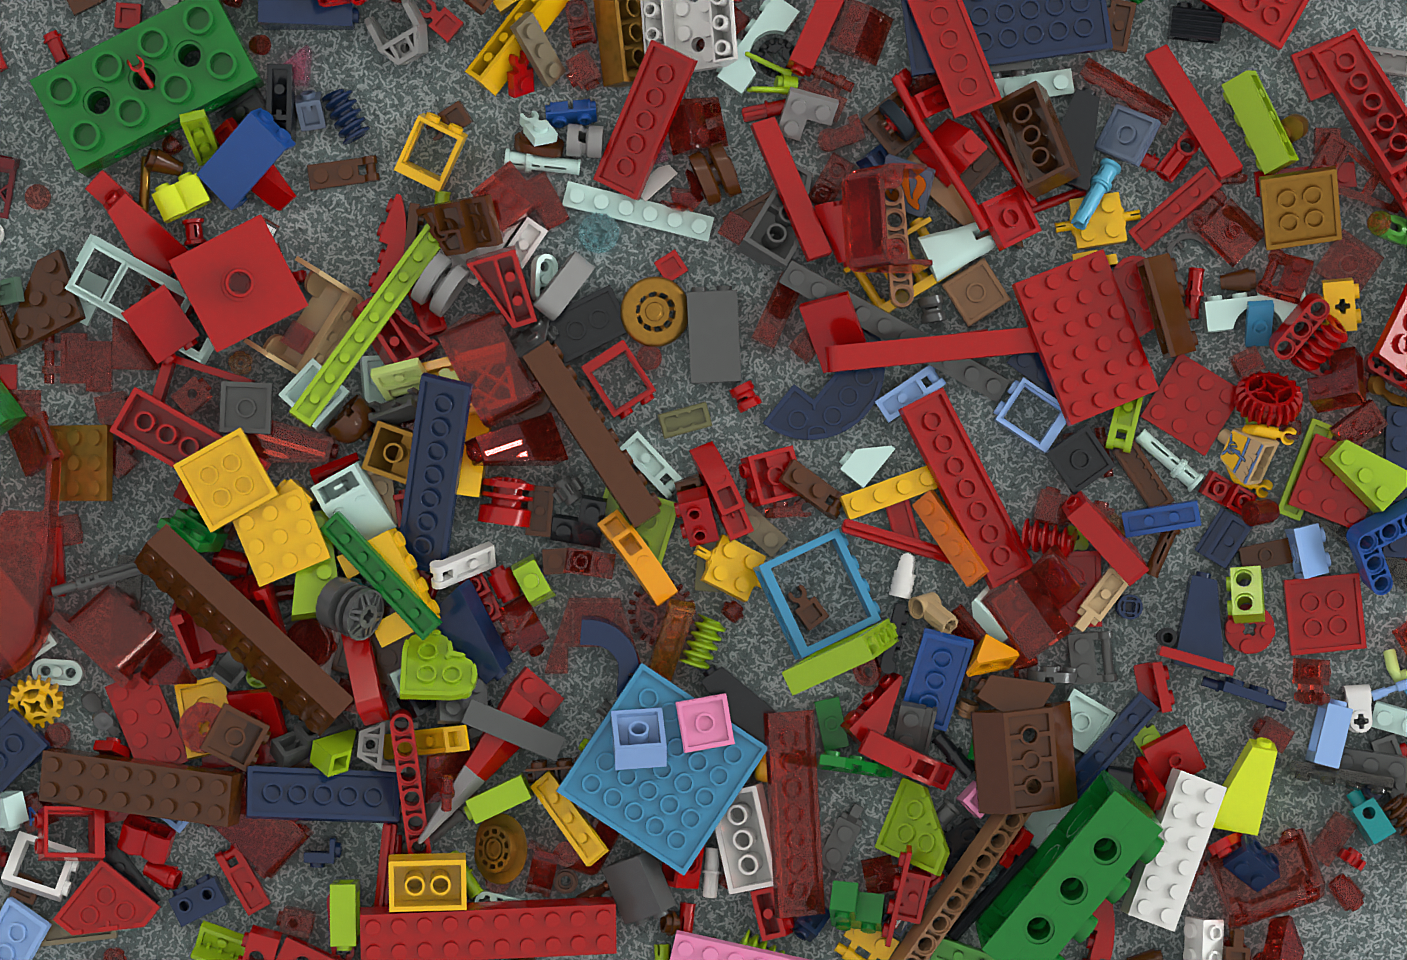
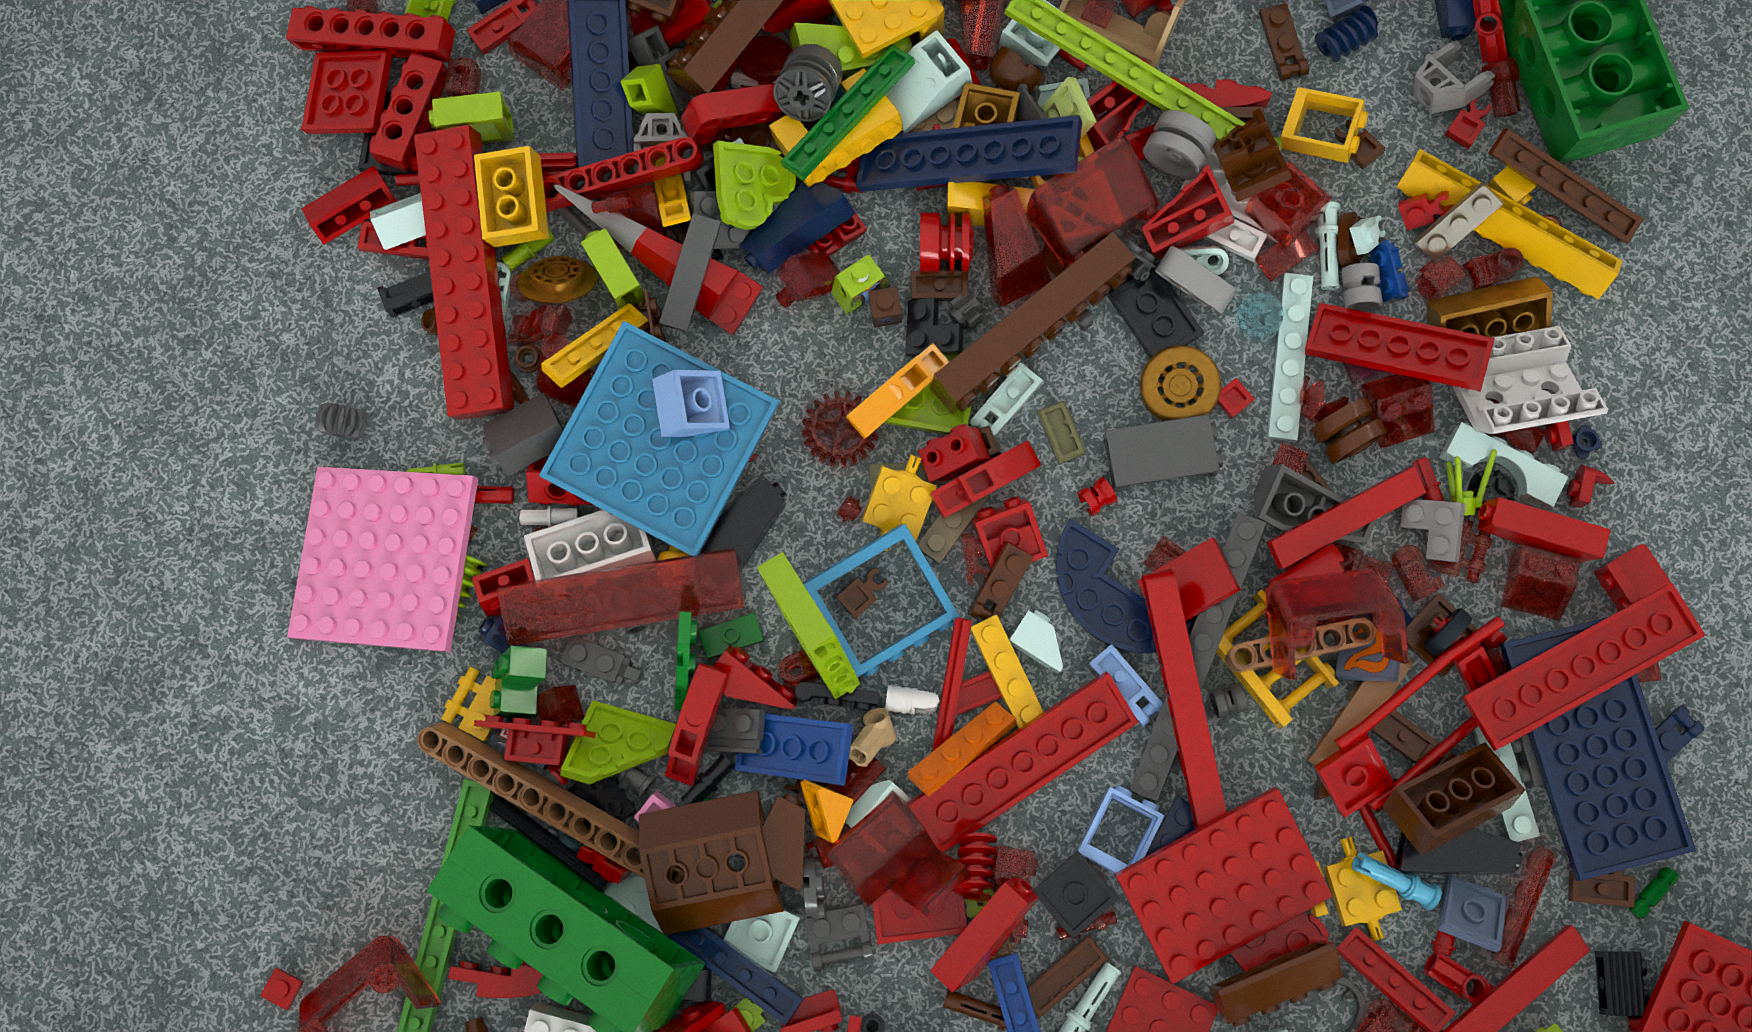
camera: 90 degrees right, 10 degrees down
dark blue bracket [303,836,342,868] -> none
white plate [430,541,496,589] -> none
red brick [488,565,521,604] -> none
clear red wing [545,598,641,674] -> none
clear red slope [564,547,616,579] -> none
dark blue arch [580,615,639,697] -> none
red window [581,340,656,420] -> none
clear red plate [637,346,662,370] -> none
white sticker [641,165,678,201] -> none
clear orange plate [648,599,696,682] -> none
reddish brown plate [660,910,680,936] -> none
bright pink plate [675,693,735,753] -> none
lime piece [679,613,726,670] -> none
clear red slope [751,271,800,350] -> none
red slope [912,118,988,188] -> none
light aqua piece [917,222,996,282] -> none
medium nougat plate [941,258,1011,327] -> none
medium nougat plate [955,698,979,719] -> none
tan hinge [1073,566,1128,632] -> none
lime plate [1105,396,1144,454] -> none
dark blue wheel [1115,594,1143,620] -> none
red pin [1184,267,1205,320] -> none

